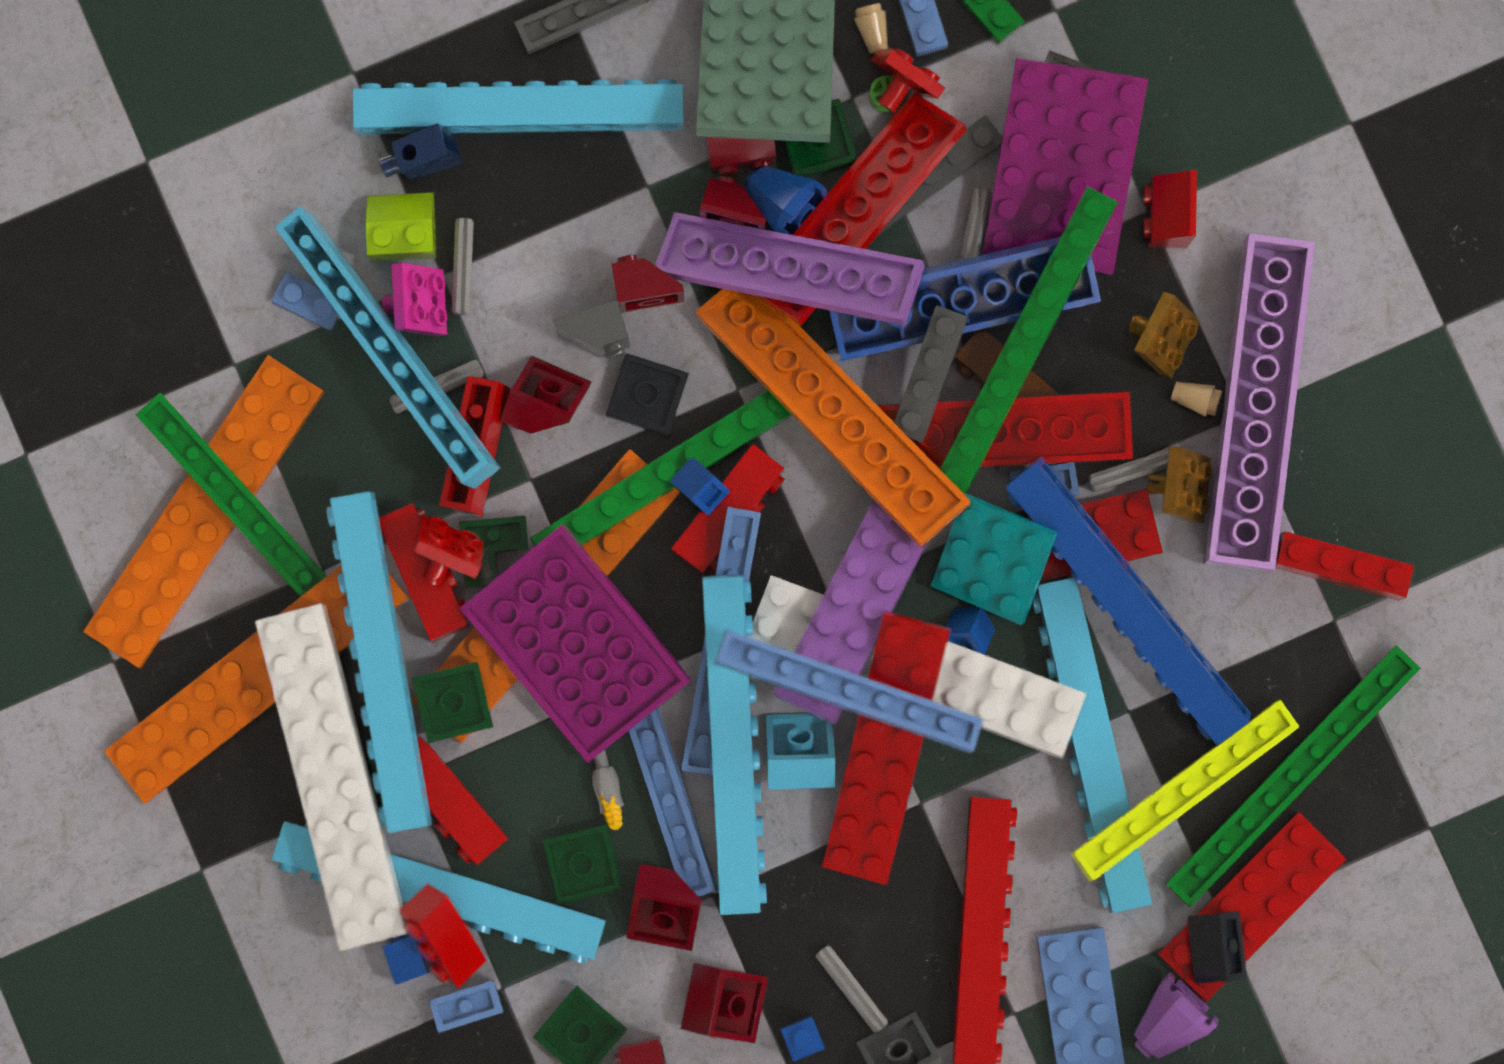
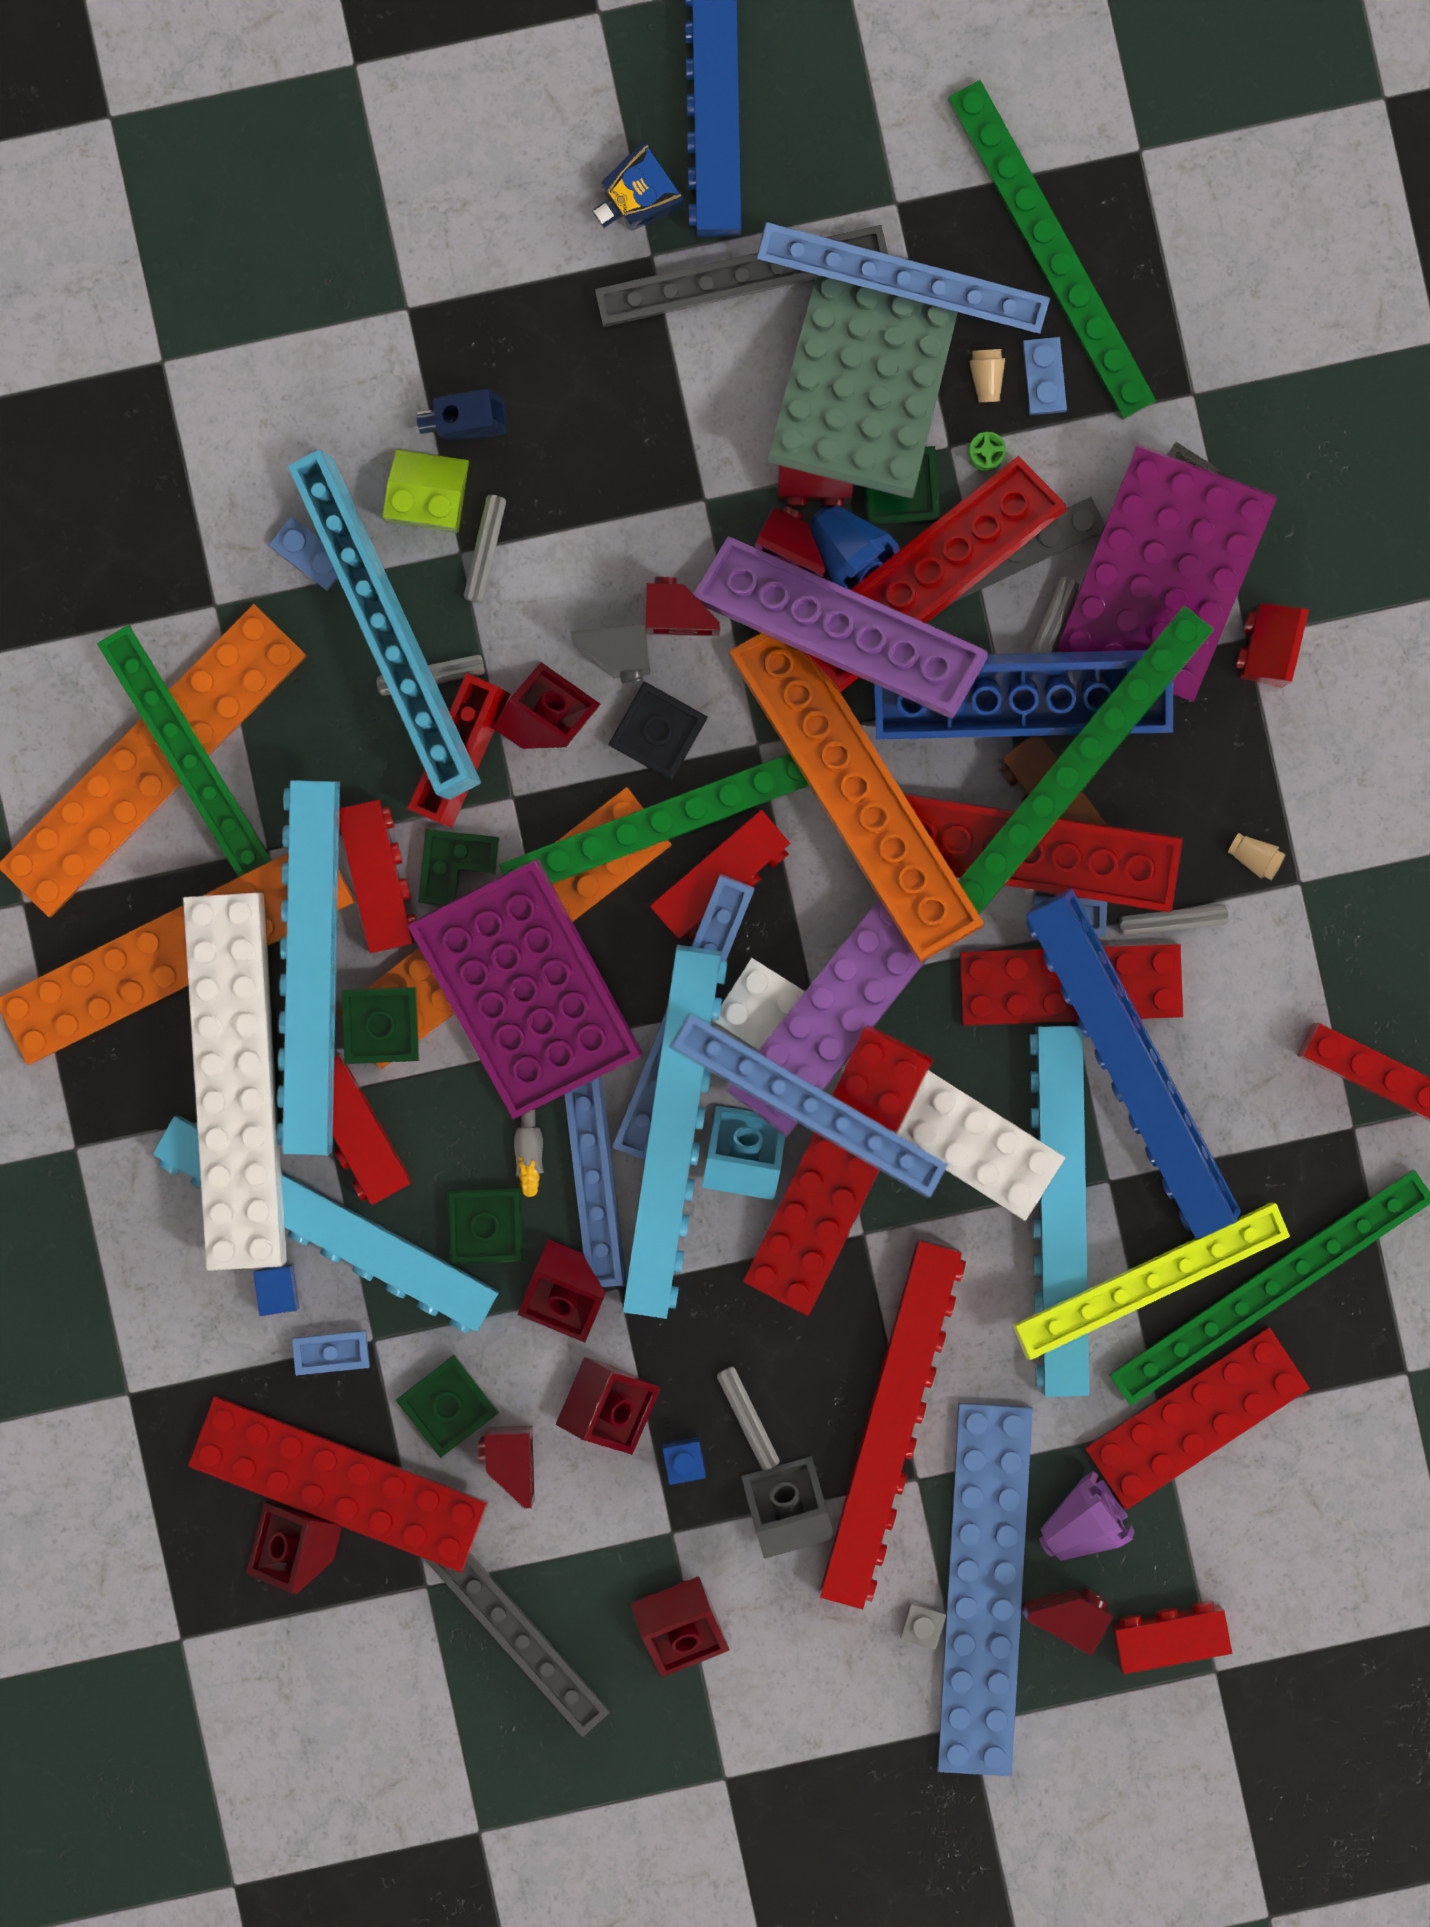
camera: 15 degrees right, 5 degrees up
medium azure brick [353,79,684,134] -> none
dark pink plate [382,262,447,336] -> none
red brick [399,883,487,989] -> none
red plate [413,515,484,586] -> none
blue panel [670,457,731,516] -> none
red plate [870,48,945,113] -> none
dark grey plate [894,305,968,443] -> none
teal plate [931,494,1058,625] -> none
blue panel [945,606,995,655] -> none
pearl gold plate [1129,292,1200,379] -> none
pearl gold plate [1147,447,1213,524] -> none
black panel [1187,911,1247,983] -> none
lavender brick [1203,233,1315,573] -> none

